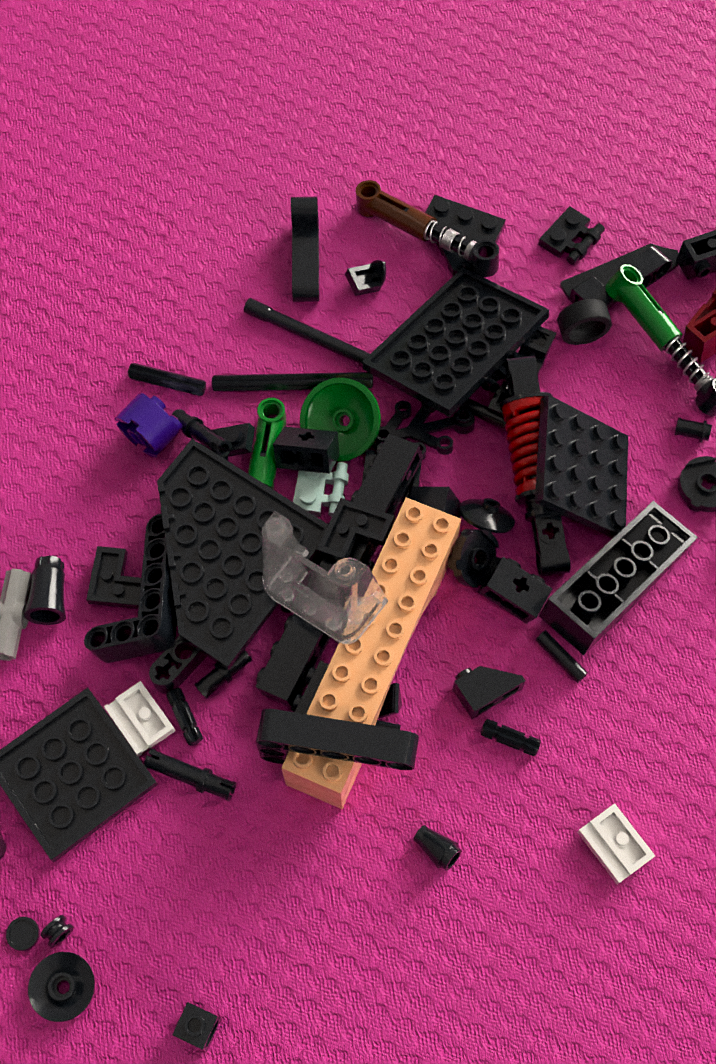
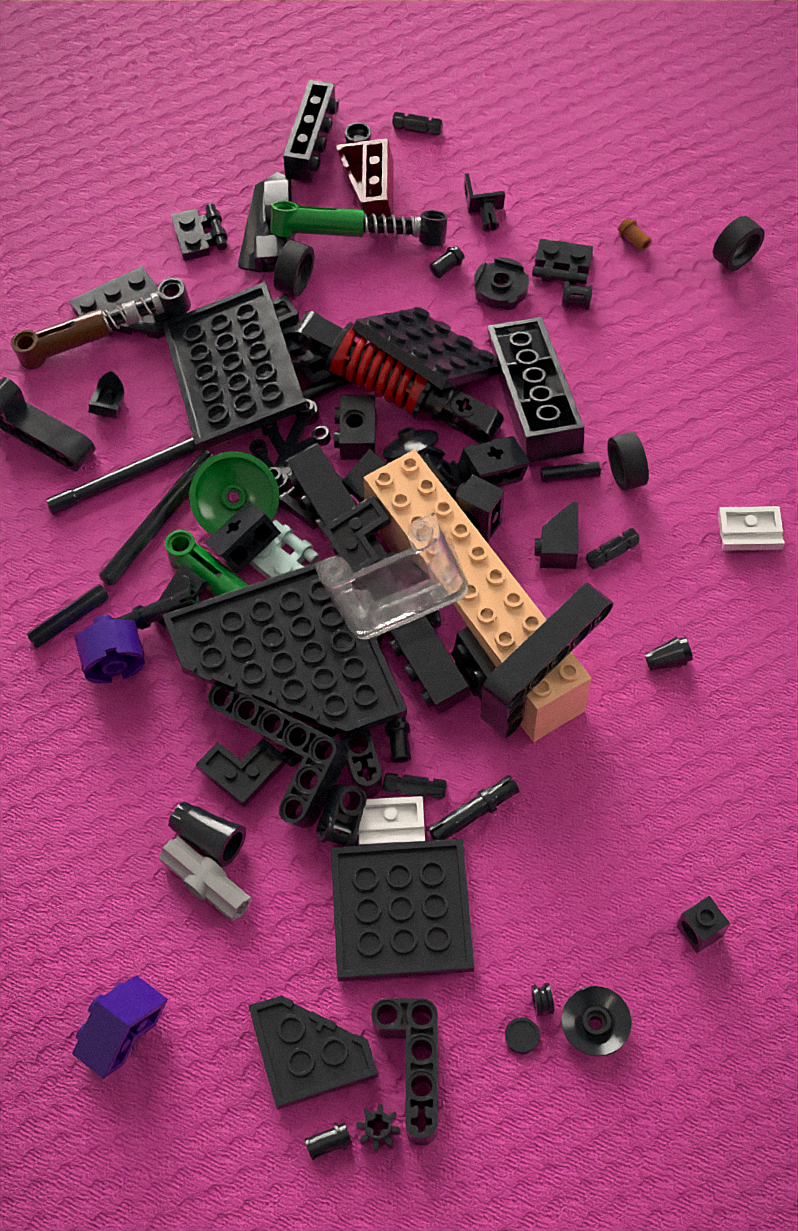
camera: 55 degrees left, 5 degrees down
none -> black piece [316,784,367,847]
none -> black brick [334,395,376,460]
none -> black brick [455,475,504,543]
none -> black tyre [607,431,649,491]

